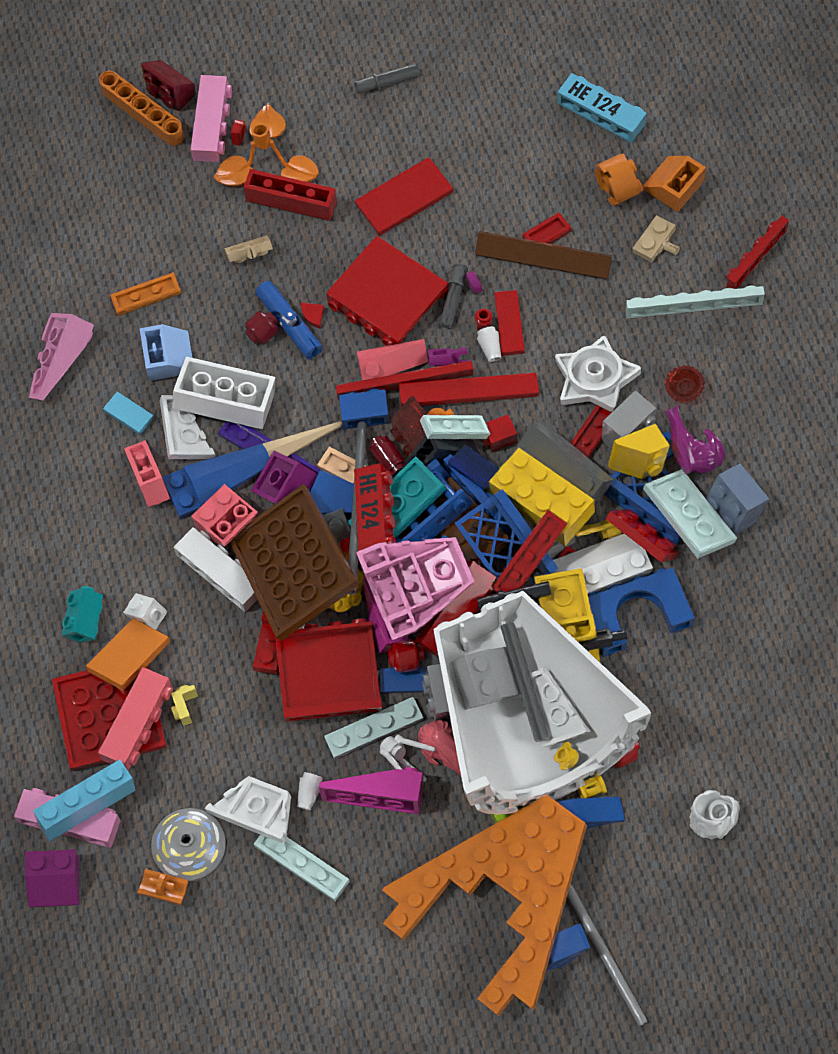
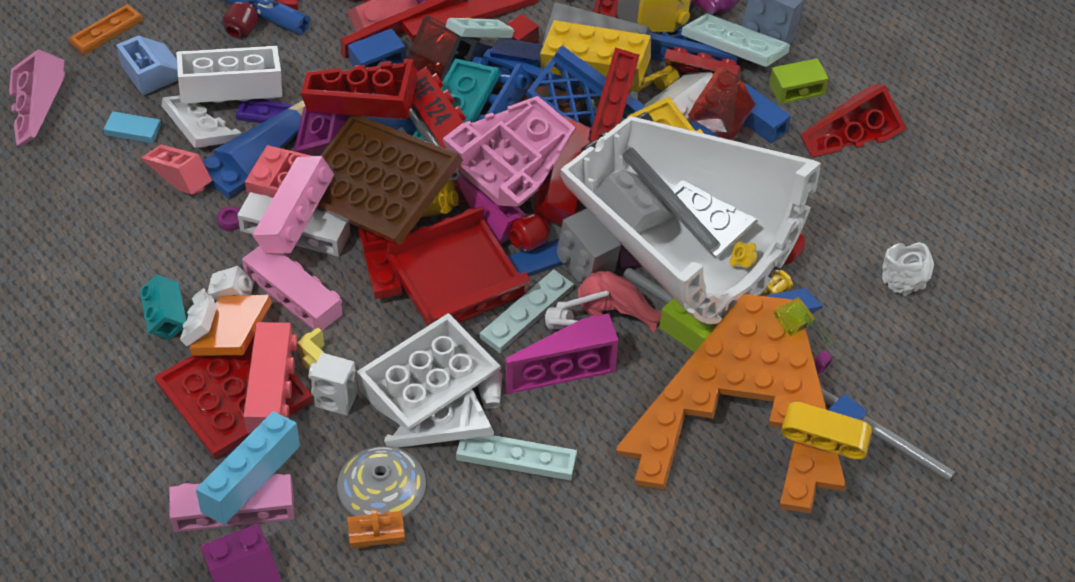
camera: 30 degrees left, 15 degrees down
none -> white hinge [180,288,217,346]
none -> magenta tile [217,207,240,231]
none -> bright pink brick [242,246,343,331]
none -> bright pink brick [252,156,334,253]
none -> red wedge [301,59,418,119]
none -> white brick [309,353,358,416]
none -> white slope [357,313,501,431]
none -> clear red slope [688,65,755,140]
none -> lime brick [769,58,829,104]
none -> clear neon green plate [774,297,815,336]
none -> yellow beam [781,402,872,459]
none -> red wedge [800,84,907,157]
none -> magenta tile [814,350,833,377]

